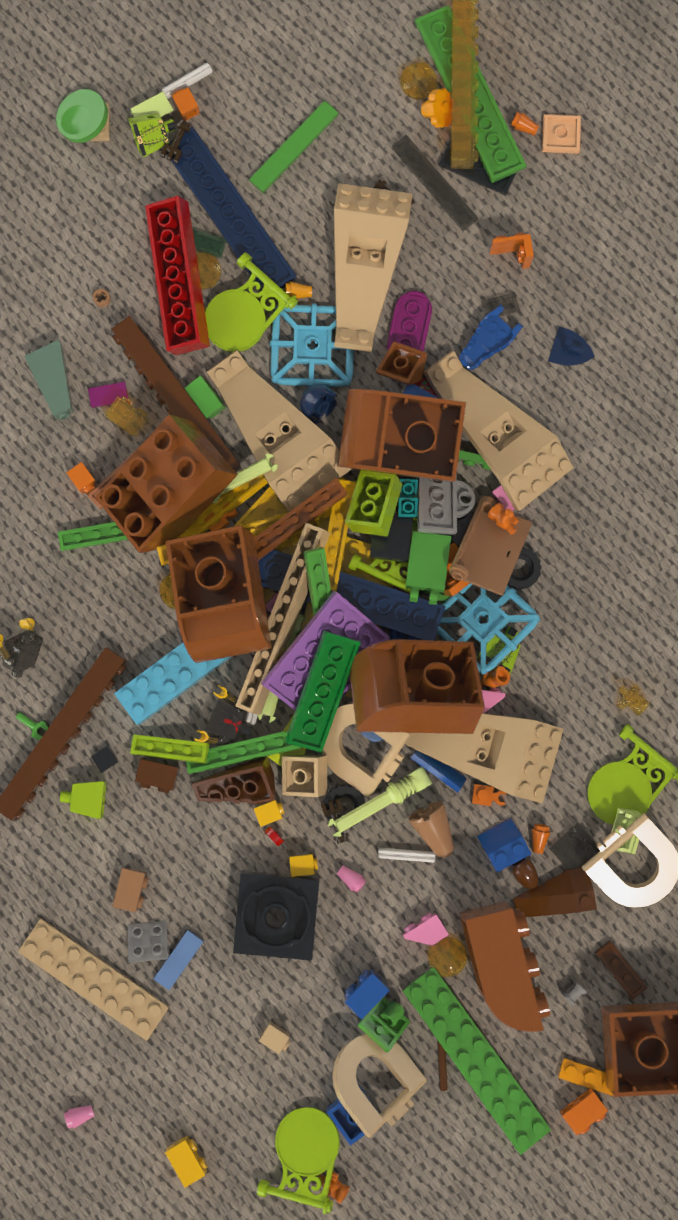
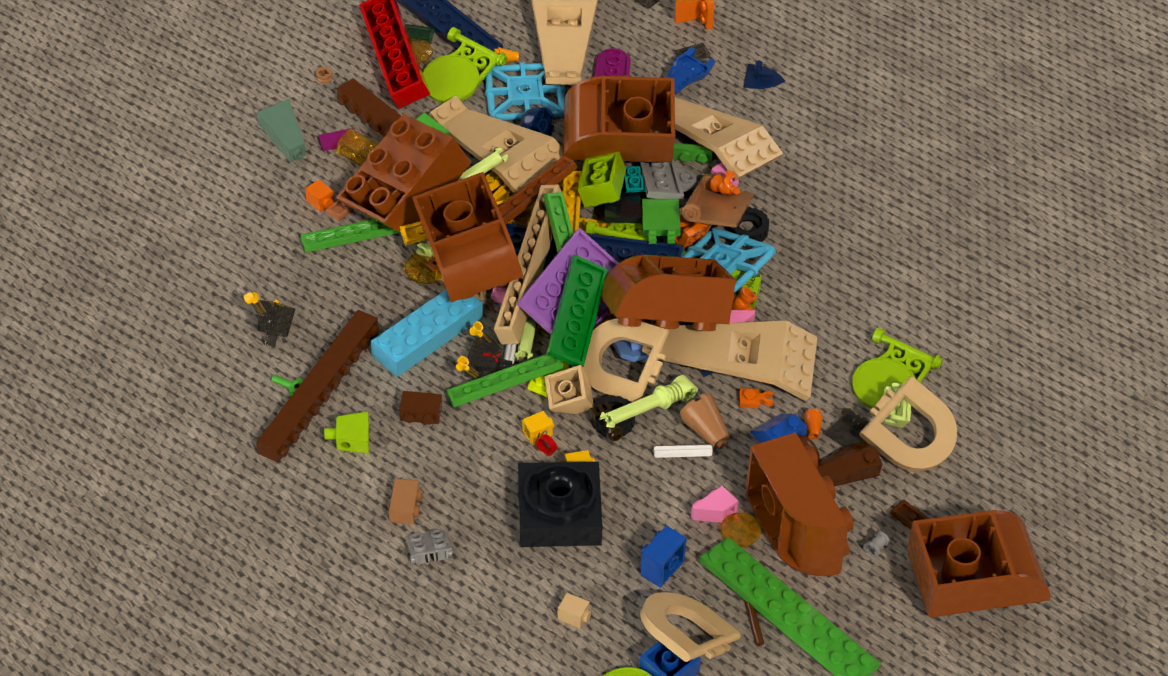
camera: 10 degrees left, 35 degrees down
tan plate [18,918,170,1041] -> none
black tile [91,746,118,773] -> none
lime plate [130,734,209,763] -> none
medium blue tile [154,930,204,990] -> none
reddish brown wedge [191,757,276,805] -> none
bright pink cone [337,865,367,893] -> none
bright green plate [357,997,411,1053] -> none
blue tile [411,750,467,792] -> none
light orange plate [558,1058,615,1097] -> none
orange brick [560,1088,608,1135] -> none
clear yellow piece [616,684,650,716] -> none

